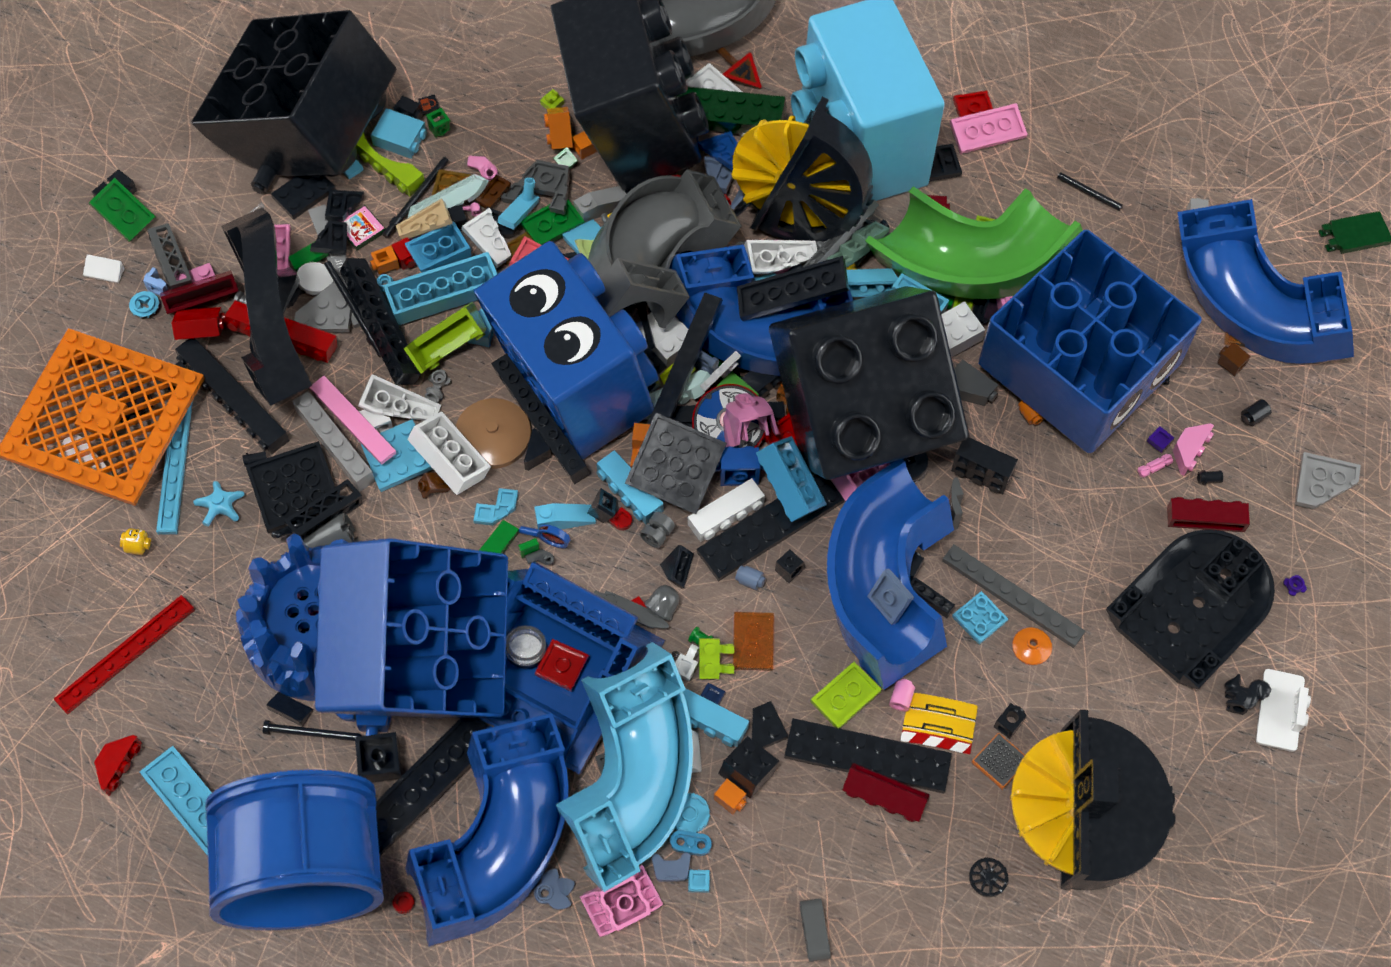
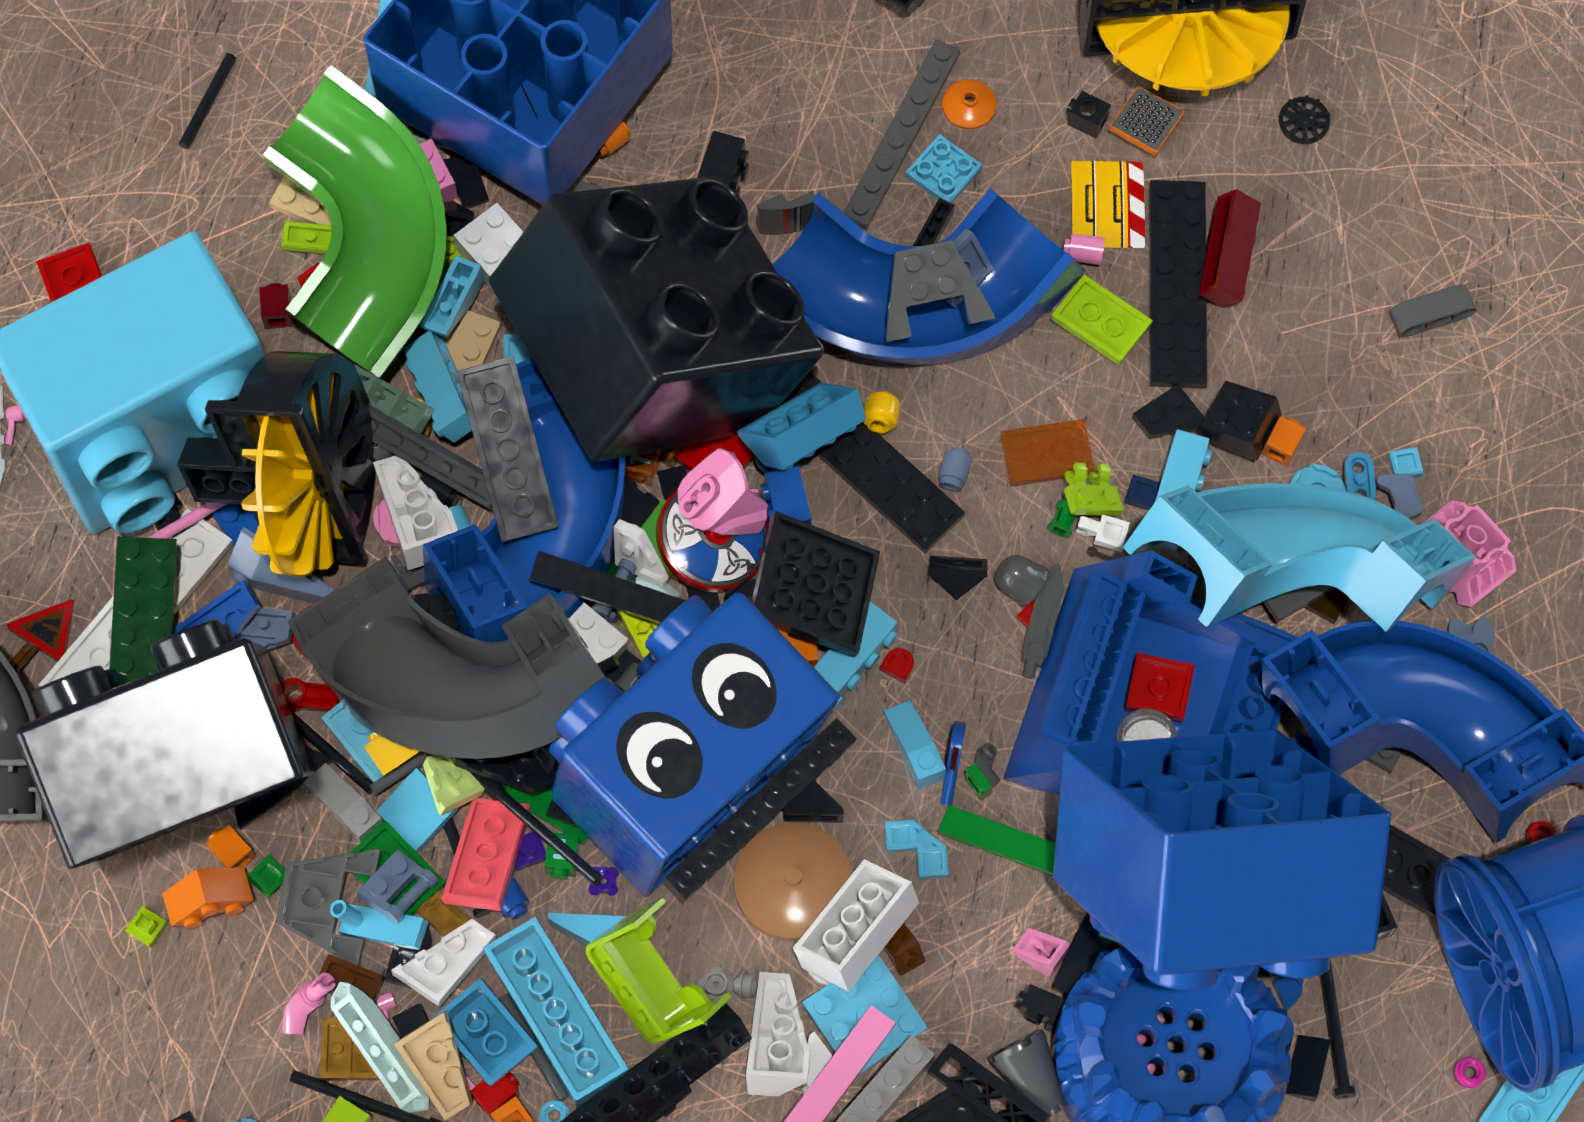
camera: 100 degrees left, 5 degrees up
green brick [426,107,450,137] -> none
black slope [587,488,617,523] -> none
dark grey wheel [639,511,675,548] -> none
white brick [688,478,765,542] -> none
black brick [775,549,804,583] -> none
bright pink plate [950,103,1027,154] -> none
none -> sand blue plate [357,850,438,924]
none -> yellow head [863,391,901,434]
none -> dark grey wing [885,240,995,342]

